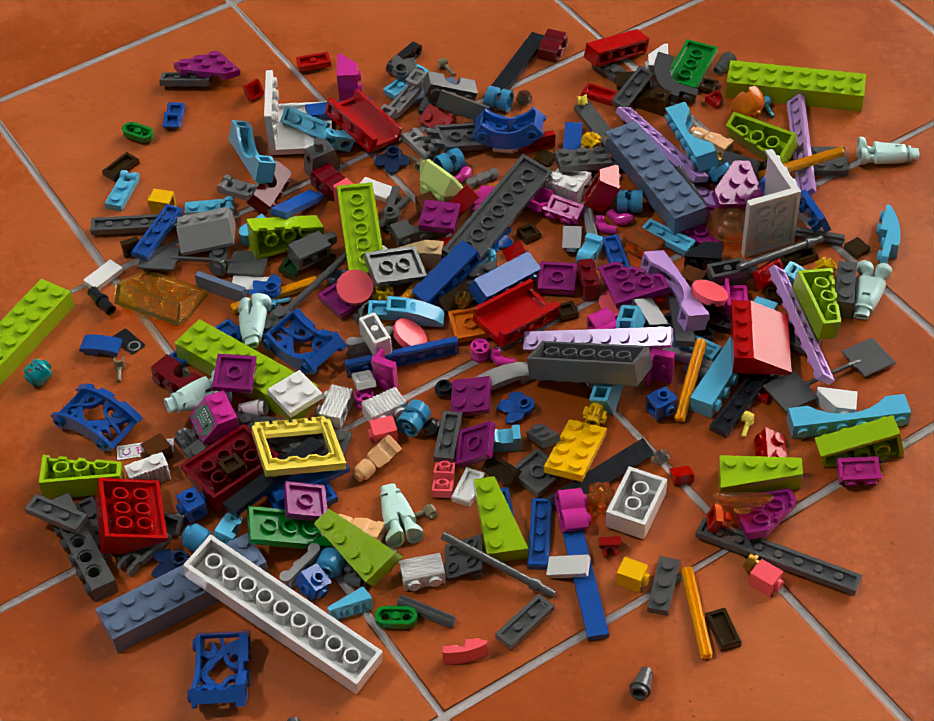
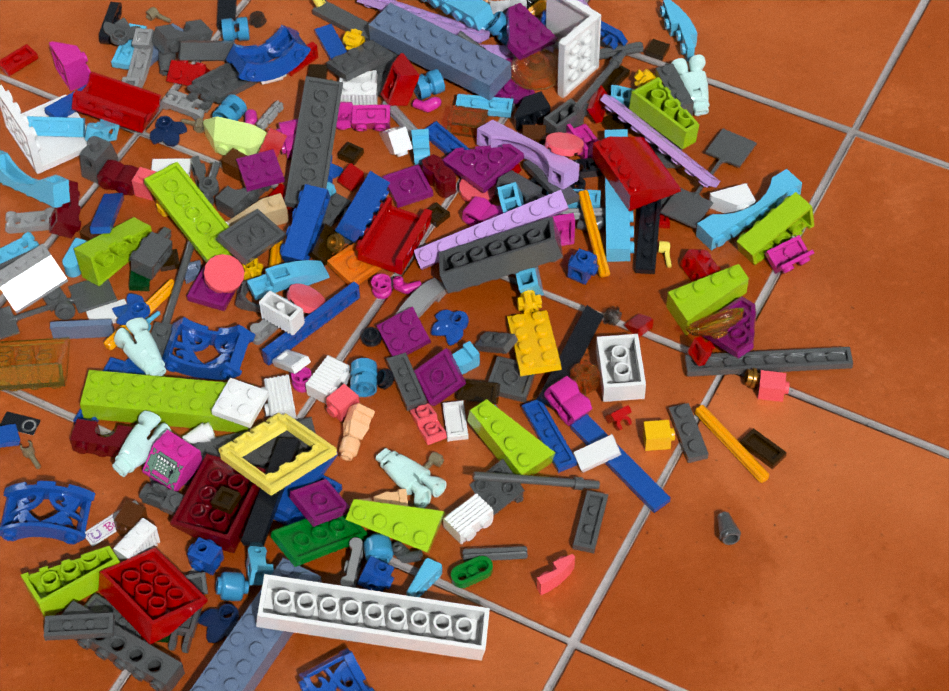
camera: 30 degrees left, 5 degrees up
magenta plate [212,353,257,394] -> none
dark pink bracket [371,348,398,391] -> none
dark pink arm [595,215,617,235] -> none

